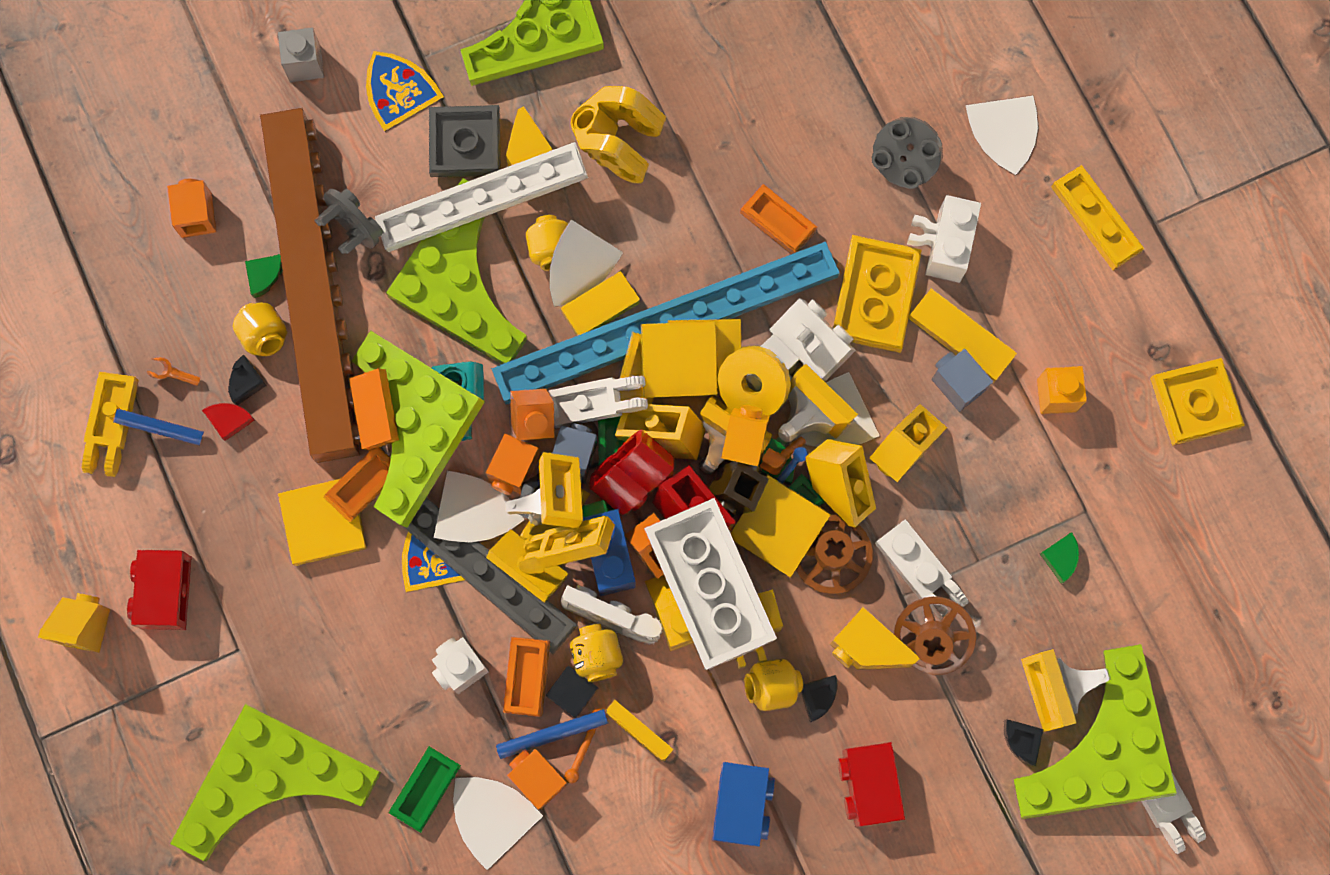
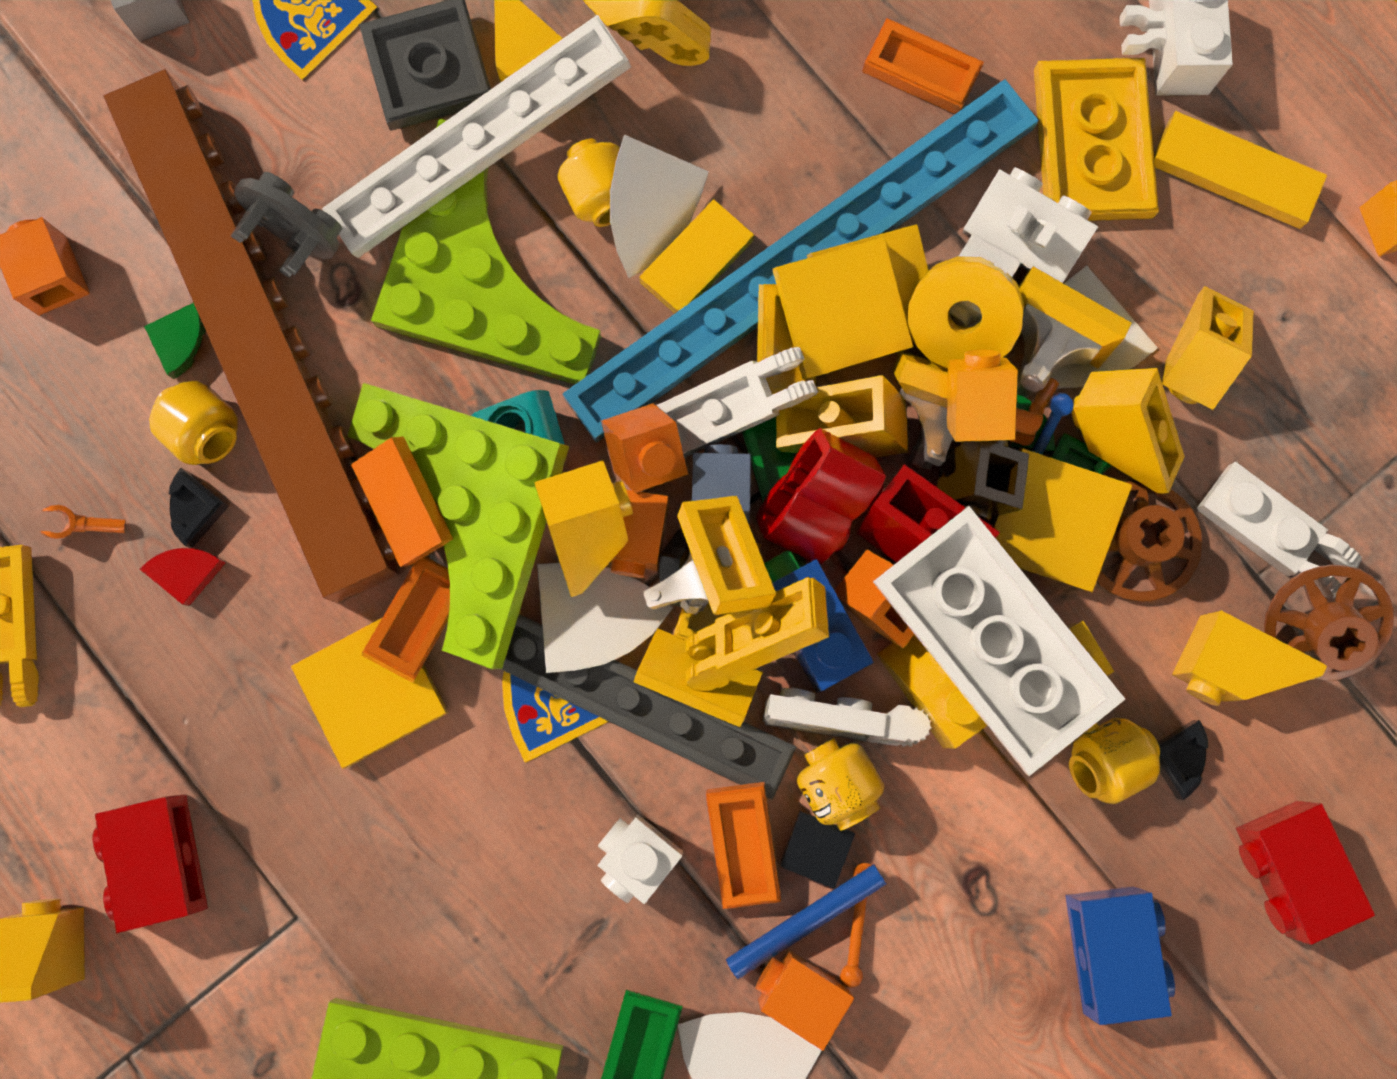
camera: 15 degrees left, 5 degrees up
blue piece [113,408,204,446] -> none
yellow tile [606,700,673,761] -> none
sand blue brick [931,349,993,412] -> none
none -> yellow slope [534,460,633,597]

